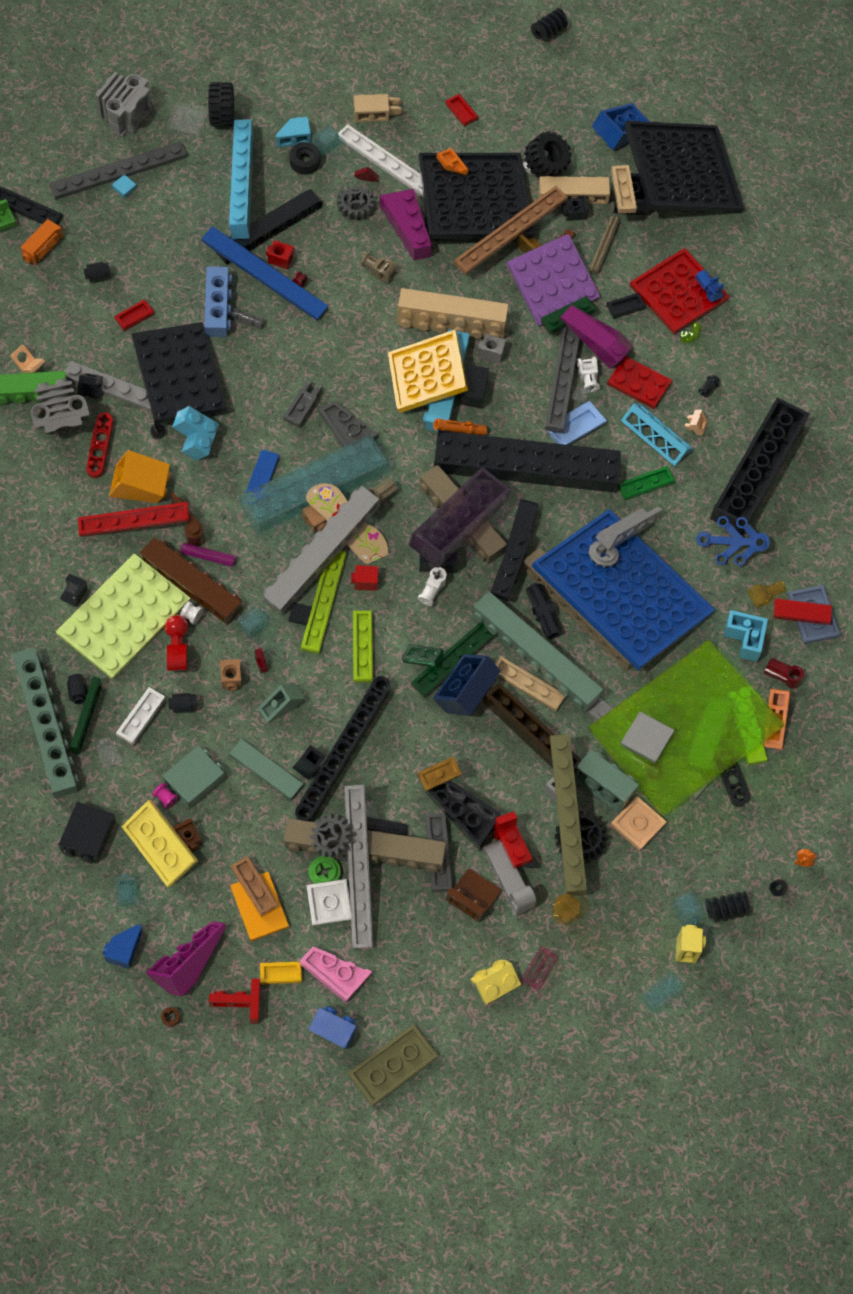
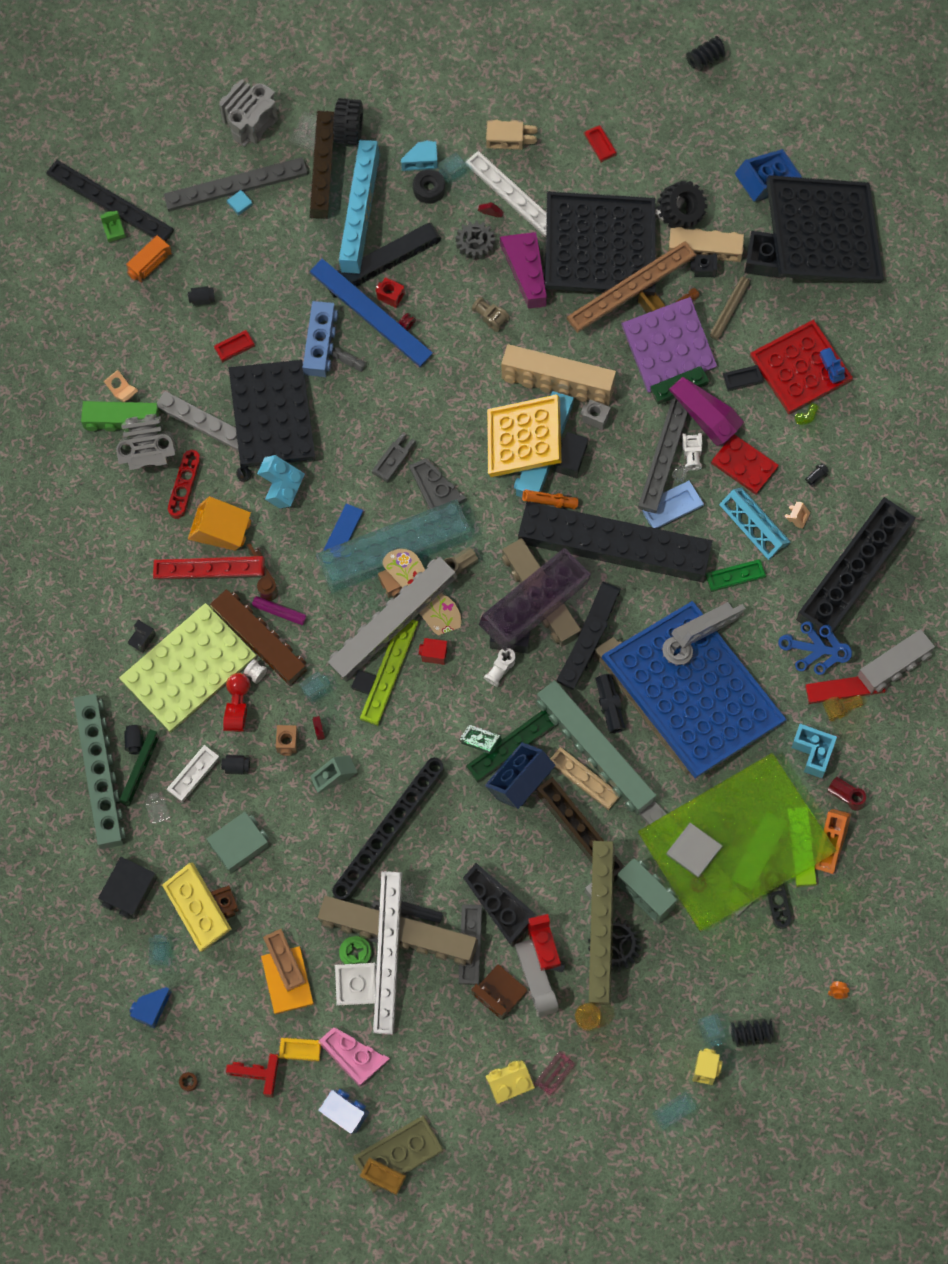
camera: 15 degrees right, 5 degrees up
black panel [77,373,103,398] -> none
magenta wedge [146,921,226,997] -> none
dark pink bush [152,783,179,809] -> none
sand green tile [229,739,303,800] -> none
black brick [292,745,326,780] -> none
dark grey gear [310,813,354,858] -> none
lime tile [353,611,373,683] -> none
pearl gold panel [417,756,462,792] -> none
orange tile [436,148,469,175] -> none
light nougat plate [610,796,667,851] -> none
tan plate [611,165,637,214] -> none
black hinge [769,879,787,896] -> none
red tile [773,598,832,625] -> none
sand blue tile [787,585,841,644] -> none
none -> dark brown brick [309,110,334,219]
none -> pearl gold tile [360,1158,406,1195]
none -> red tile [805,676,886,704]
none -> light grey brick [857,629,935,694]

